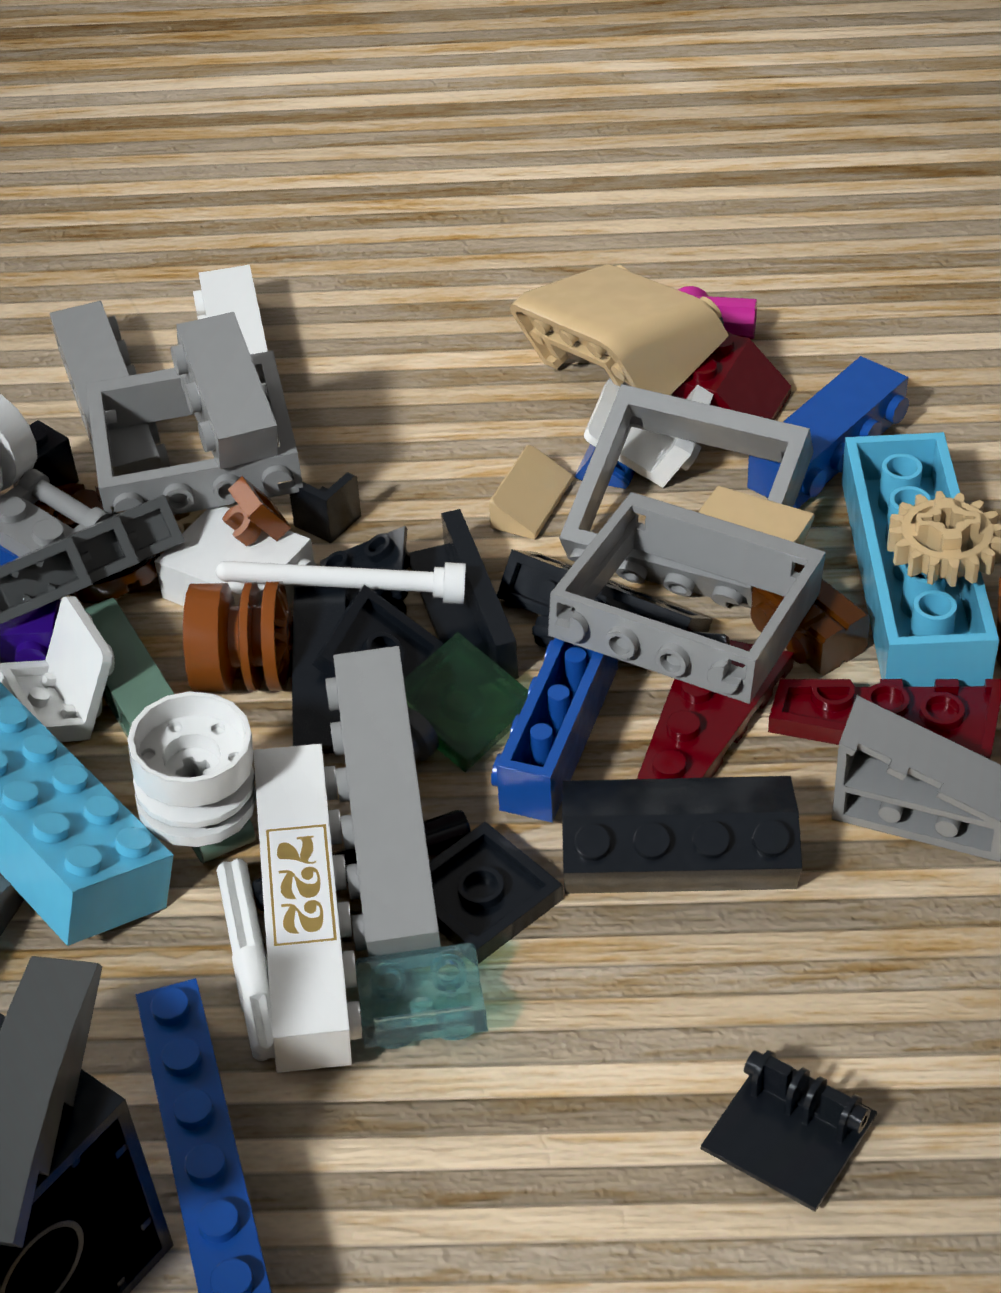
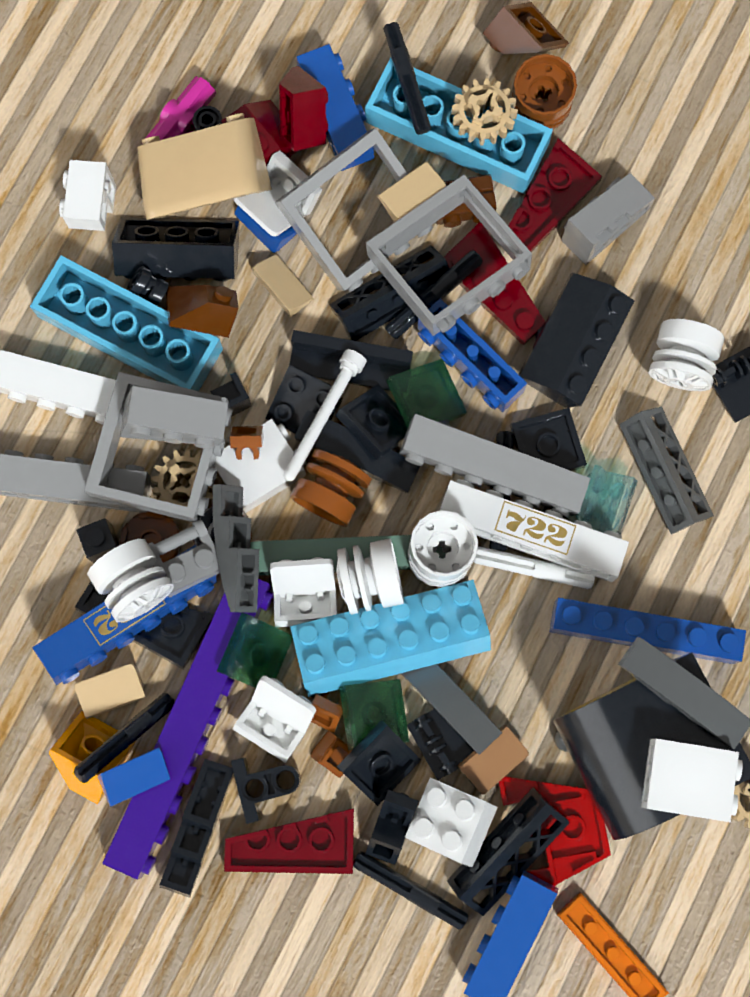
camera: 65 degrees left, 35 degrees up
none -> medium azure brick [30,255,223,391]
none -> white brick [59,160,116,231]
none -> black slope [112,217,240,281]
none -> black wheel [126,266,169,305]
none -> reddish brown slope [166,285,239,338]
none -> dark red slope [279,66,328,151]
none -> white wheel [336,538,404,615]
none -> black axle [383,22,431,135]
none -> dark grey fence [619,406,714,534]
none -> white wheel [648,319,725,391]

